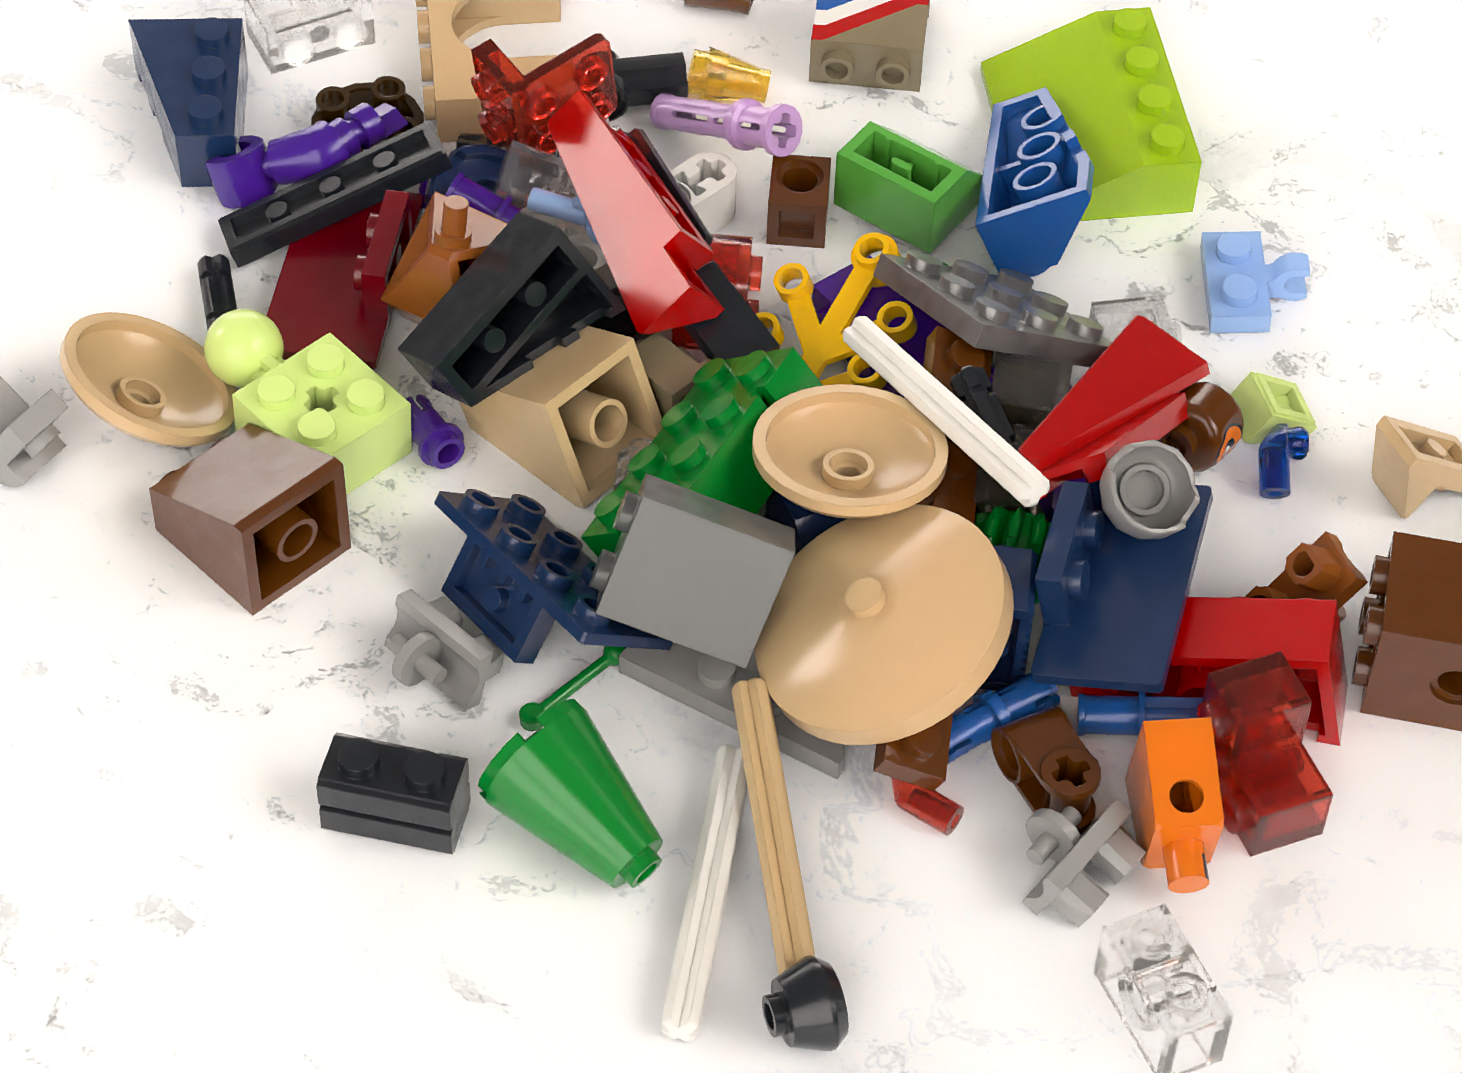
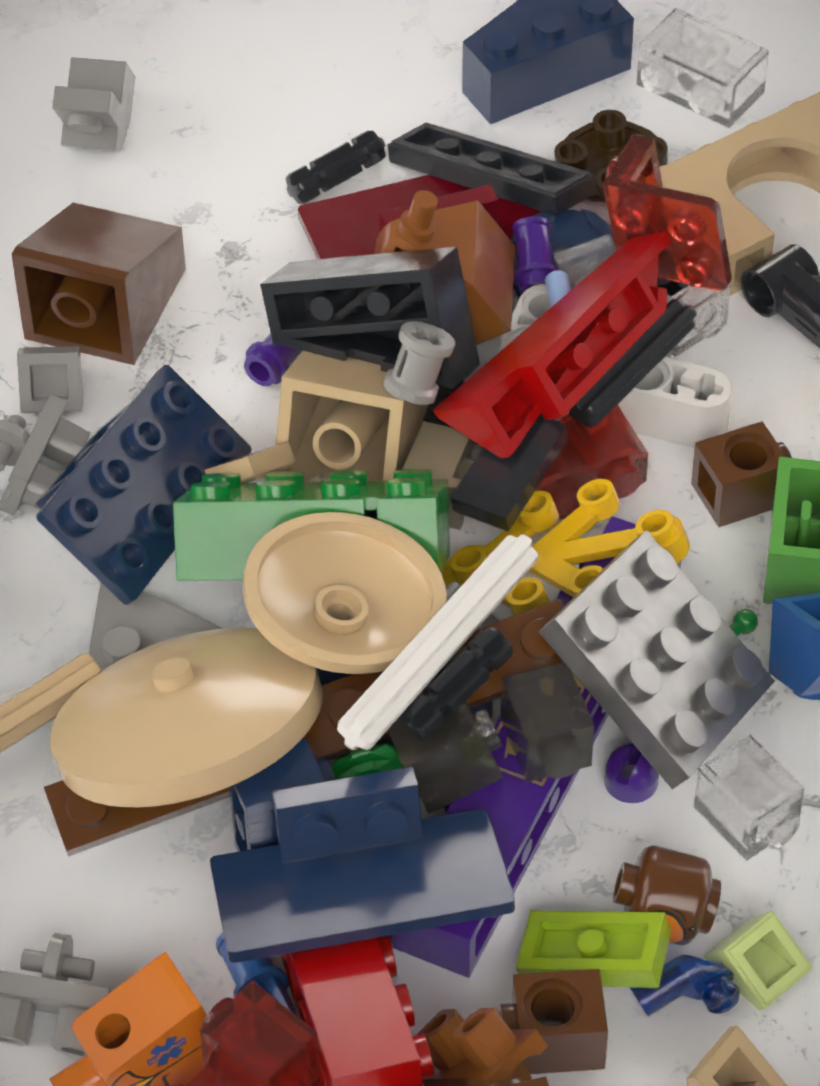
camera: 65 degrees right, 0 degrees up
tan dish [59,312,237,447] -> none
dark purple piece [204,103,408,209] -> none
yellowish green brick [204,309,412,495] -> none
green hinge [519,646,627,732] -> none
brick [589,473,795,669] -> none
lavender pin [650,93,803,157] -> none
clear red arm [891,777,964,836] -> none
blue pin [948,672,1060,764] -> none
reddish brown piece [991,705,1101,835] -> none
red wedge [1018,315,1210,499] -> none
light grey hair [1099,440,1200,539] -> none
none -> light grey tile [17,346,83,413]
none -> tan tile [204,441,295,483]
none -> light grey bush [383,321,455,405]
none -> reddish brown brick [499,969,608,1074]
none -> lime plate [516,910,671,988]

